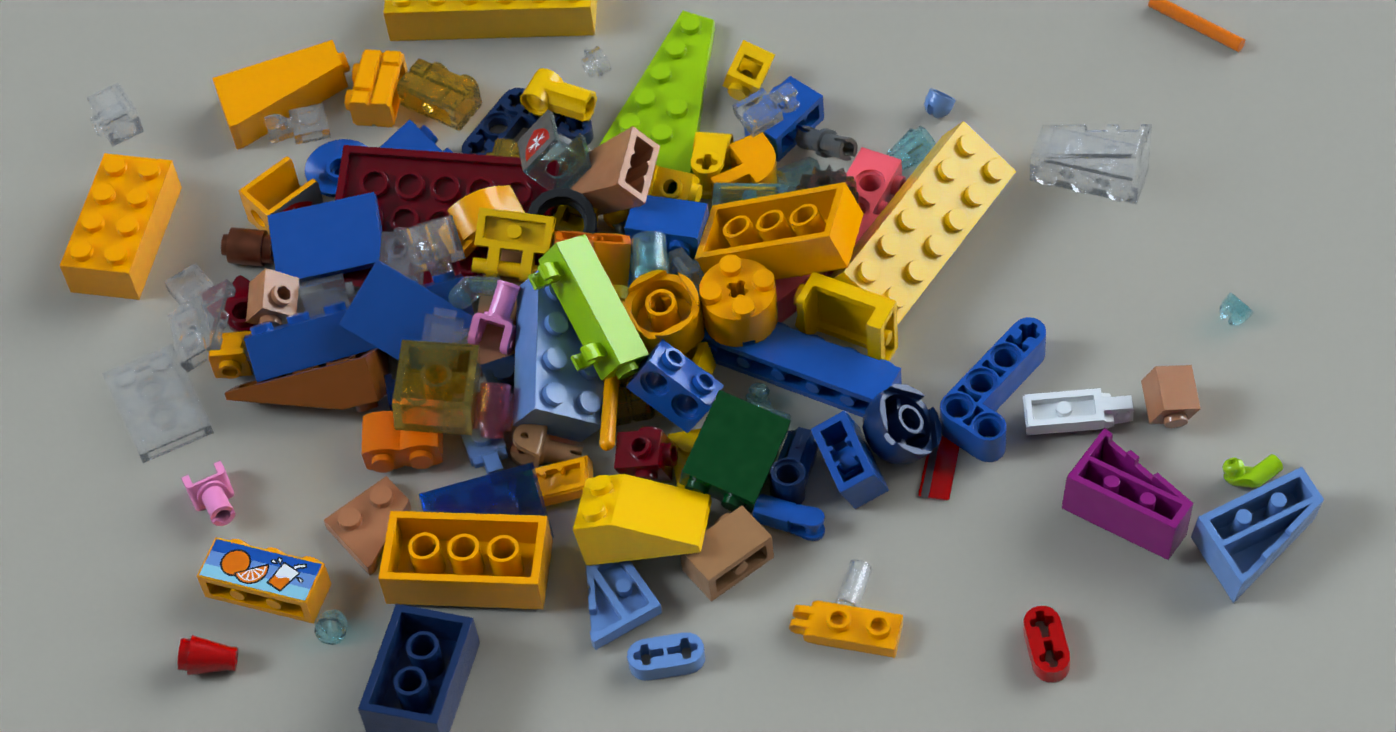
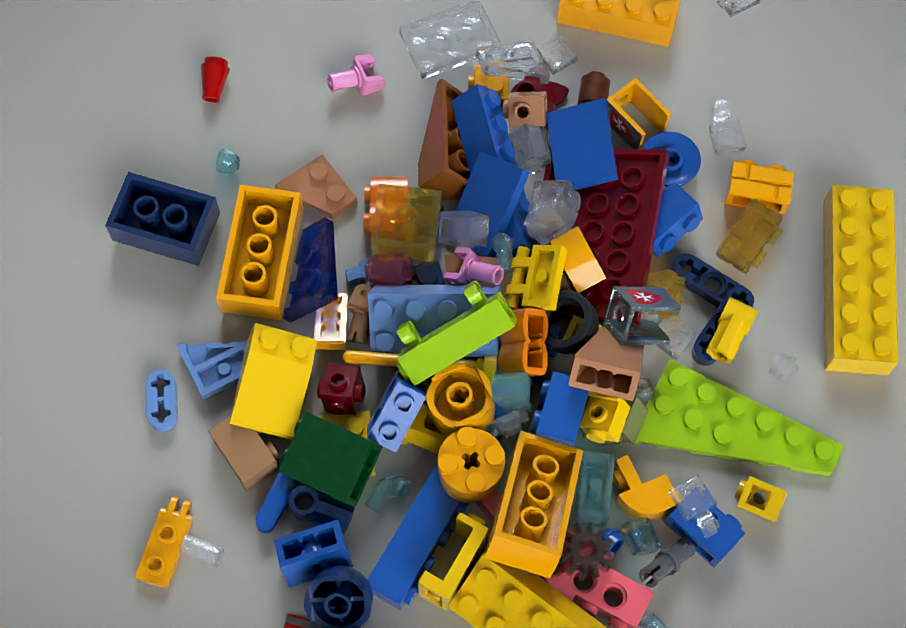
camera: 85 degrees right, 15 degrees up
brick [197,537,331,624] -> none
light orange slope [212,40,350,150] -> none
yellow piece [691,132,734,199] -> none

